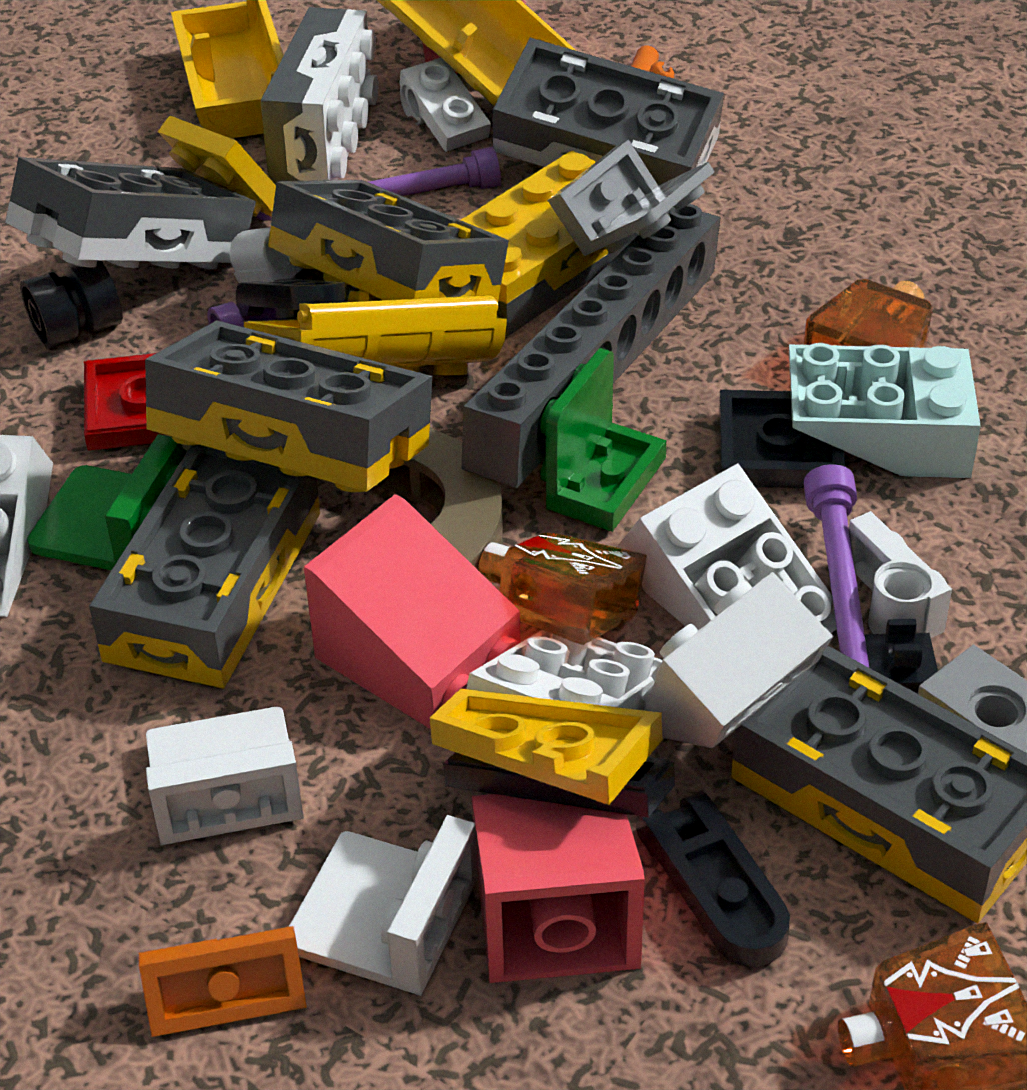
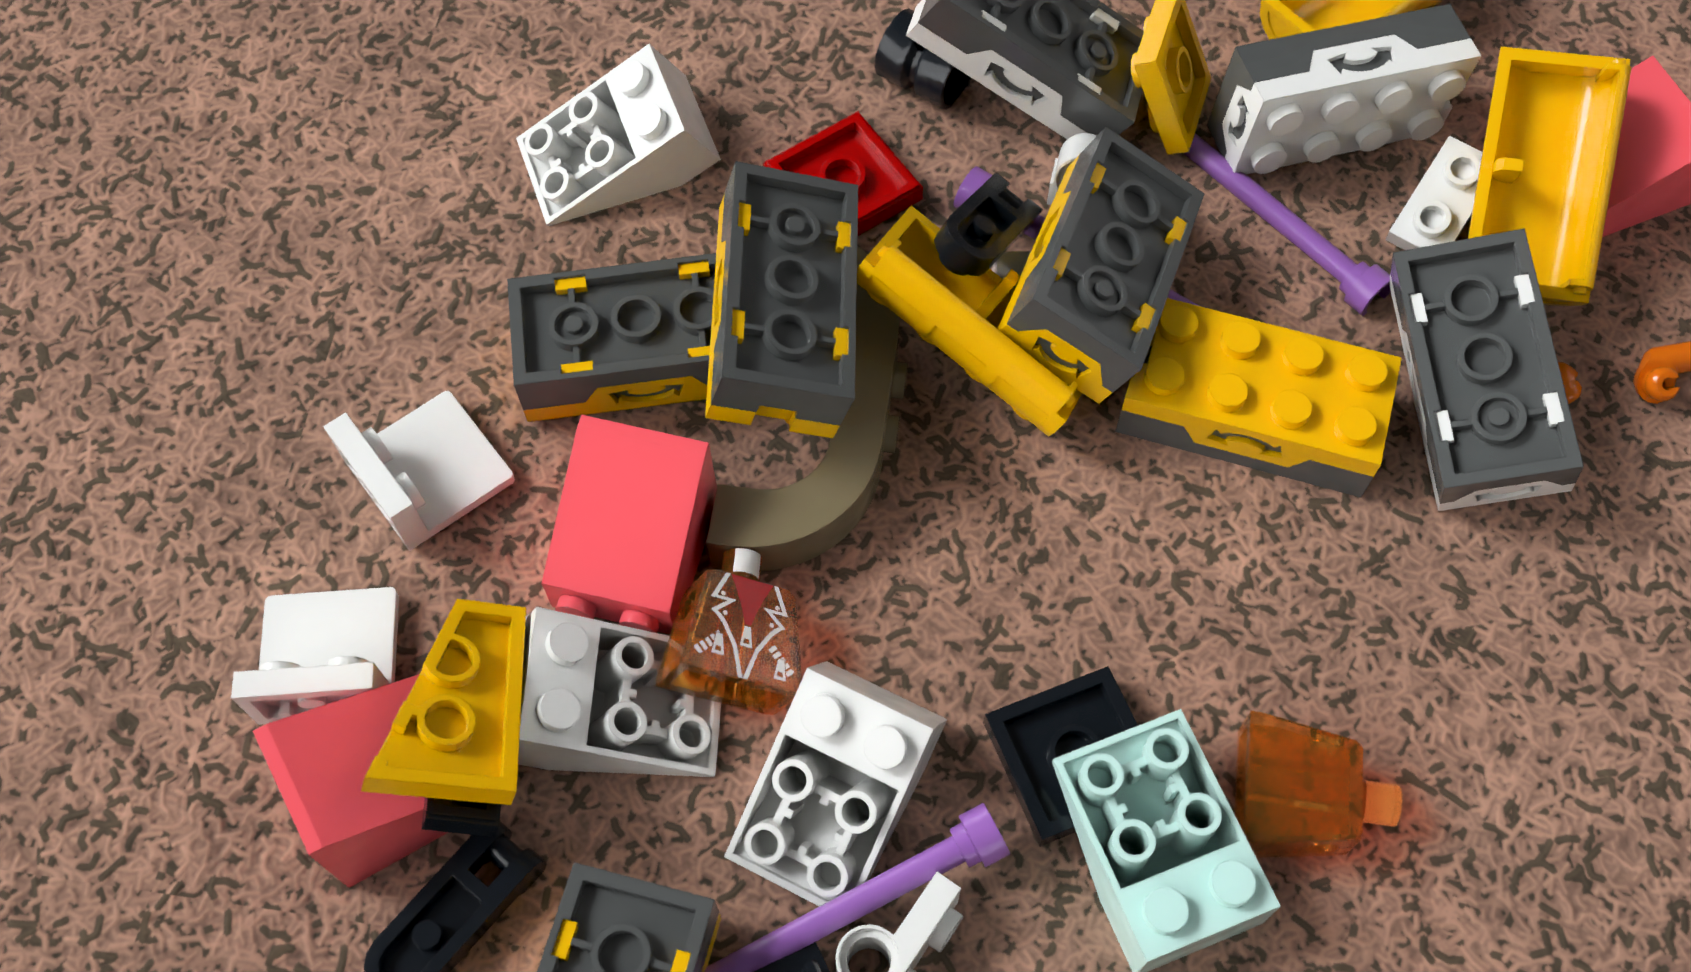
camera: 65 degrees right, 20 degrees up
green bracket [27,434,184,570] -> none
orange hinge [139,926,307,1037] -> none
dark grey brick [461,204,721,488] -> none
green bracket [540,348,667,532] -> none
light grey bracket [547,140,715,256] -> none
white slope [643,571,833,748] -> none

